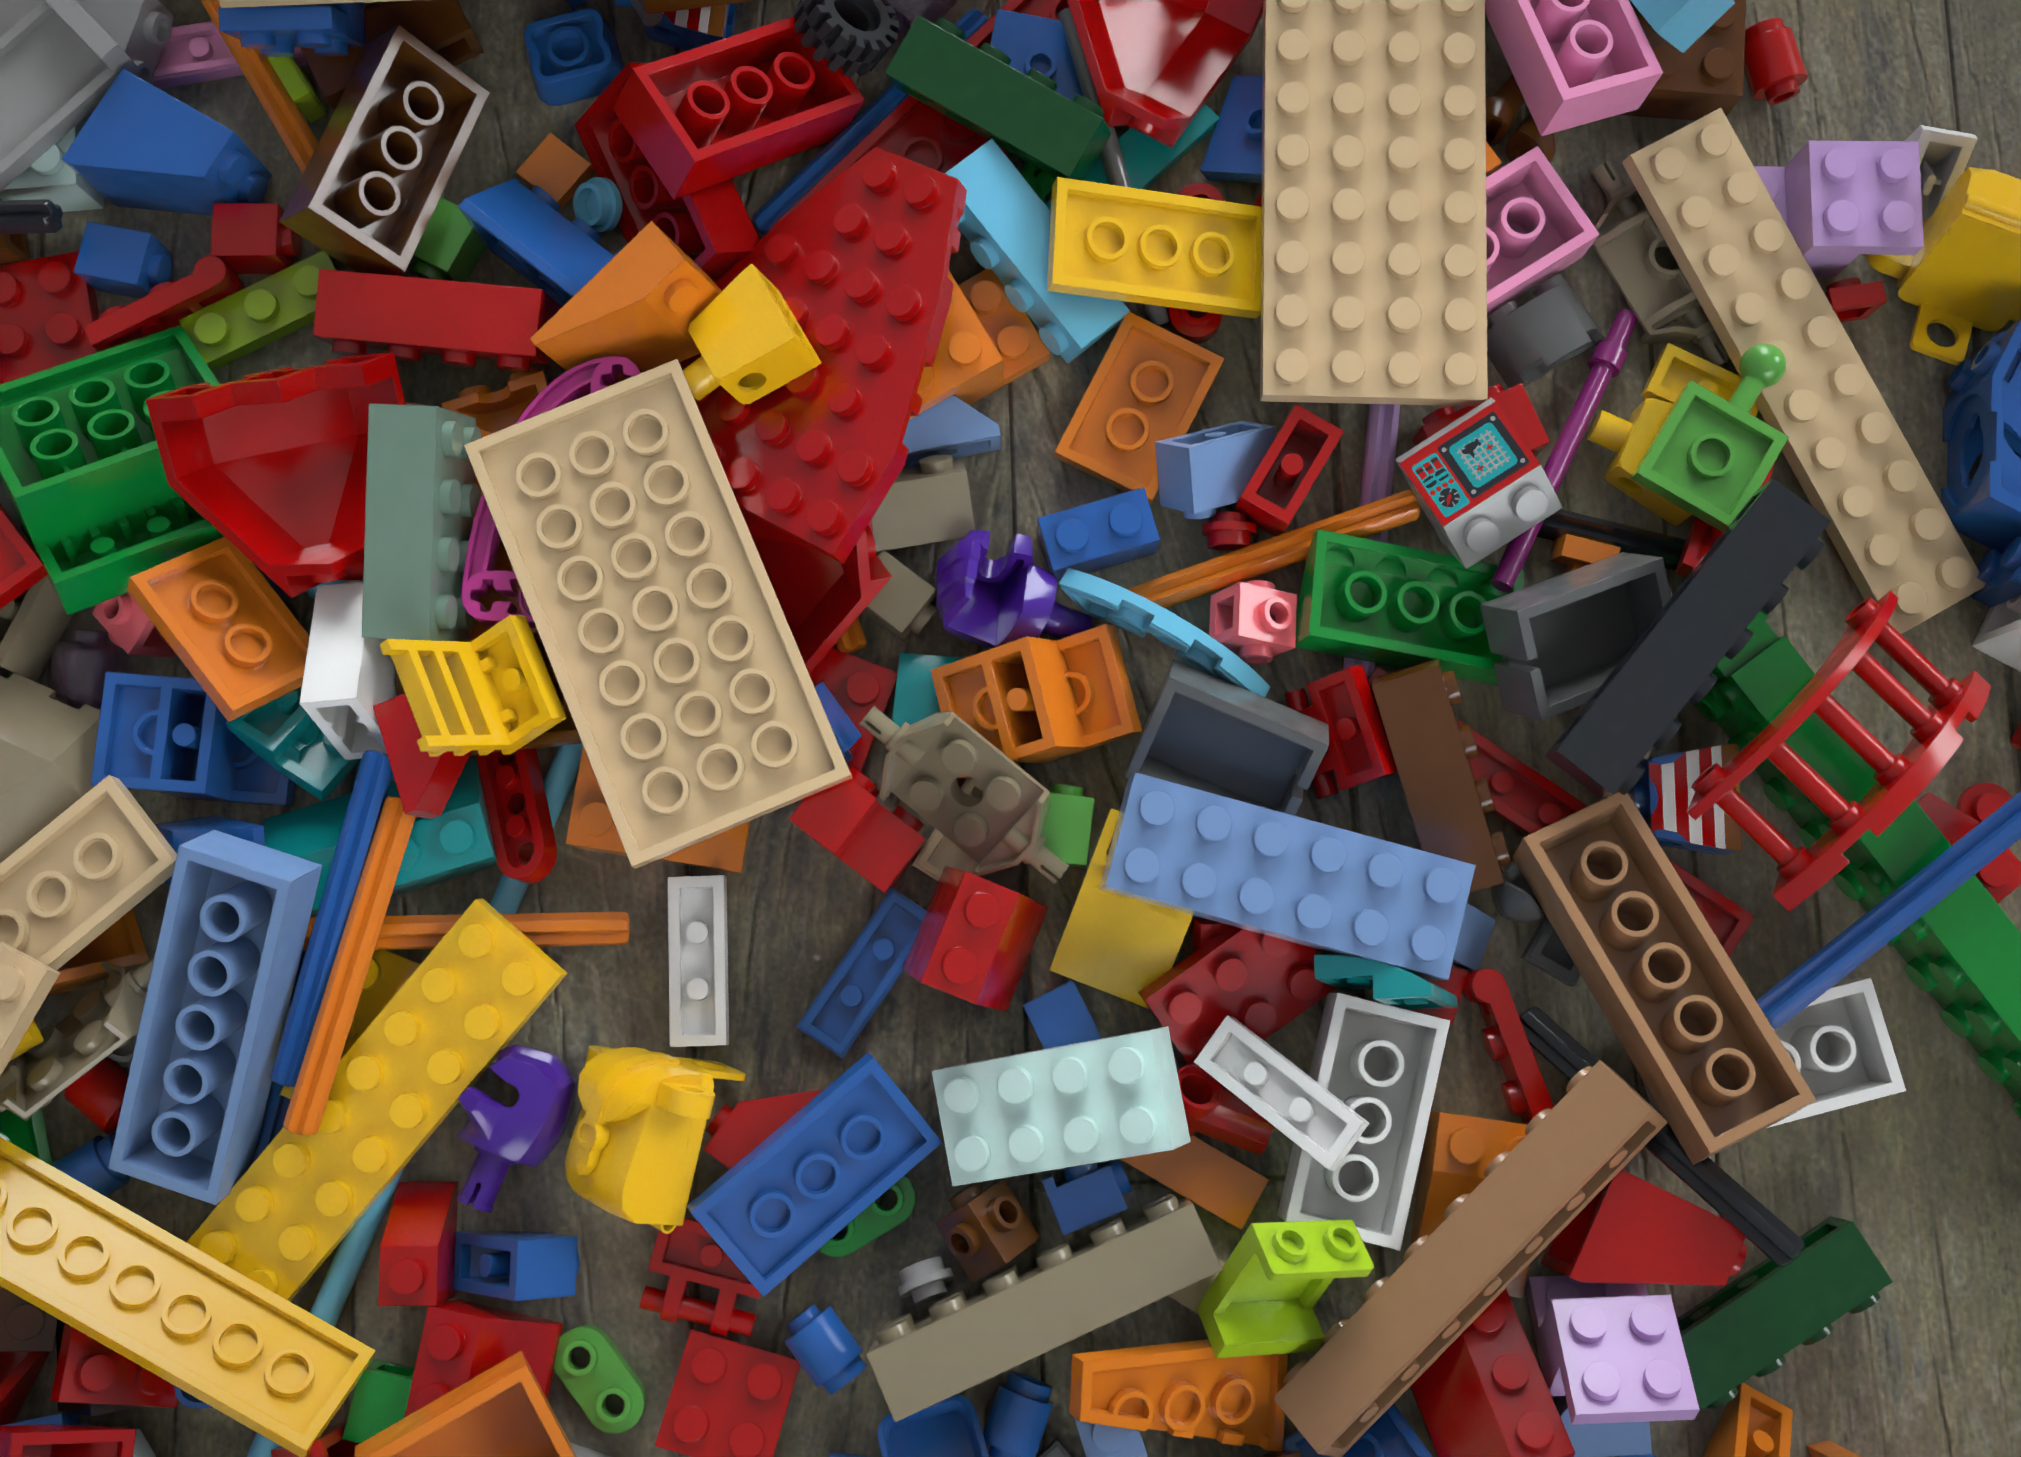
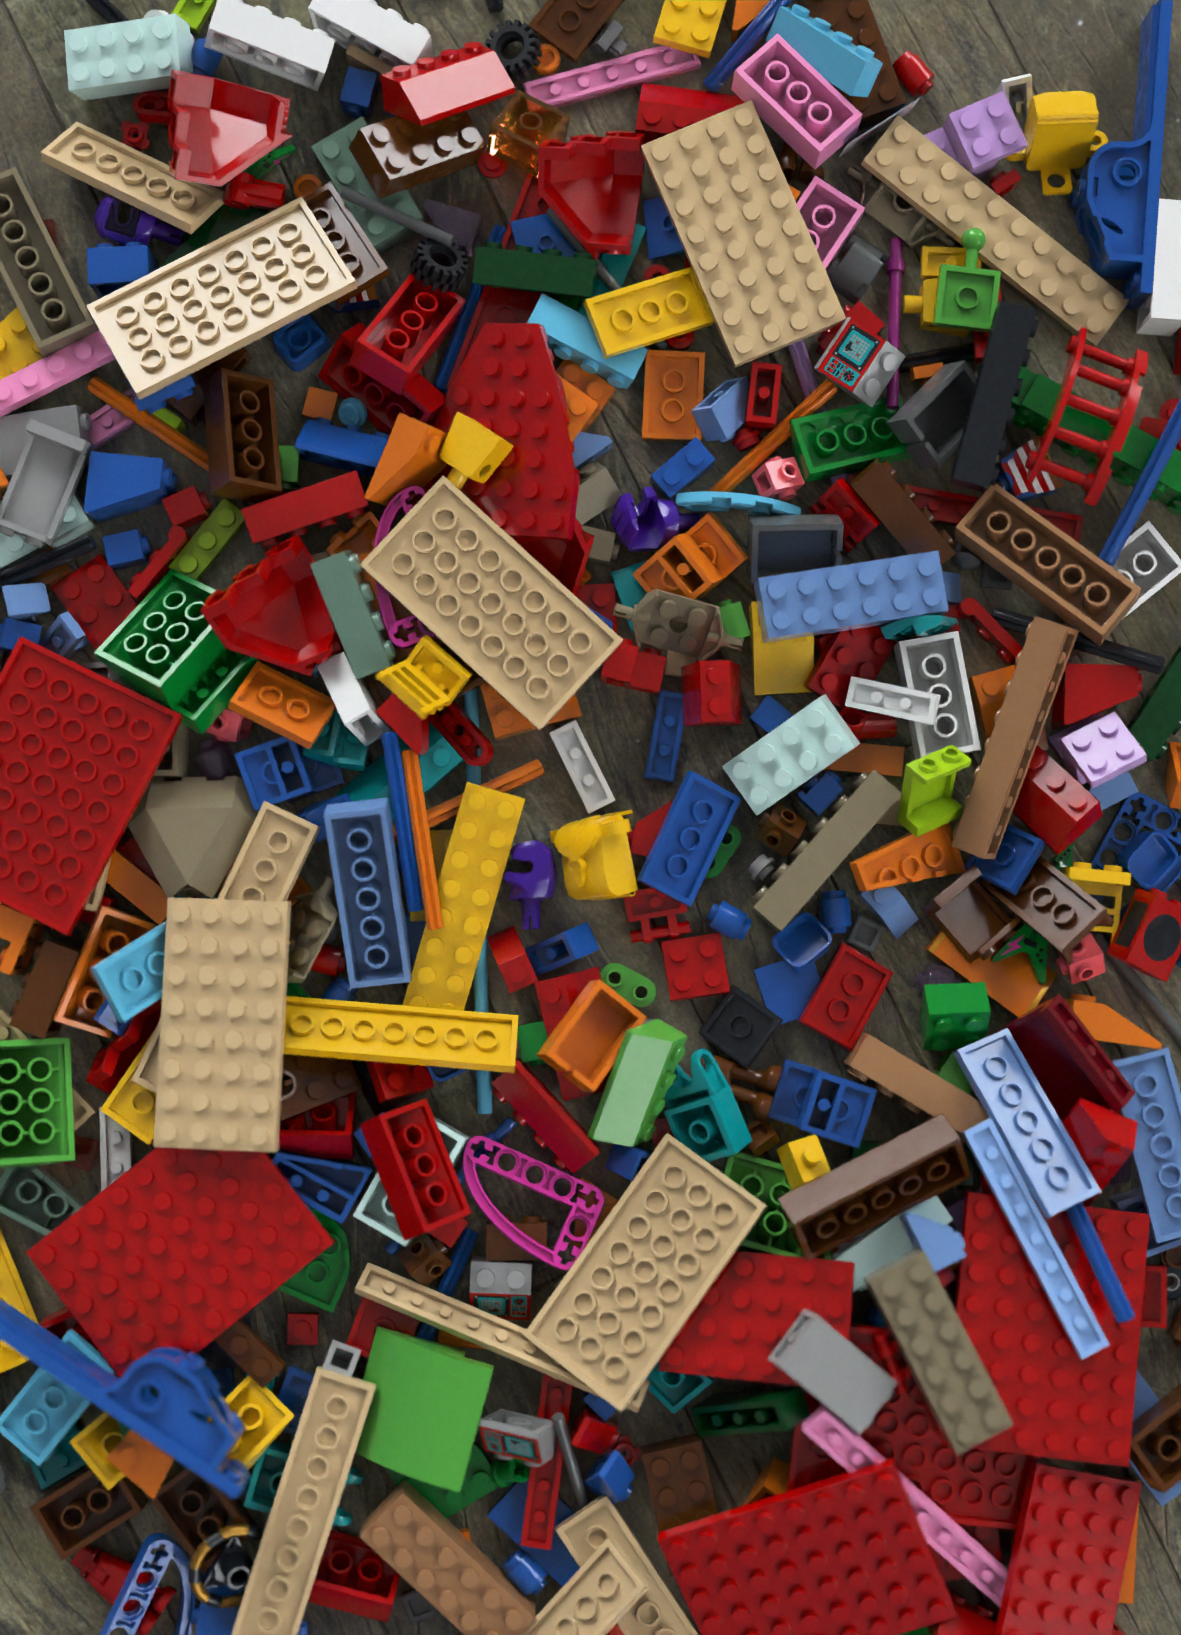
camera: 30 degrees left, 5 degrees up
none -> white sticker [838,97,921,158]

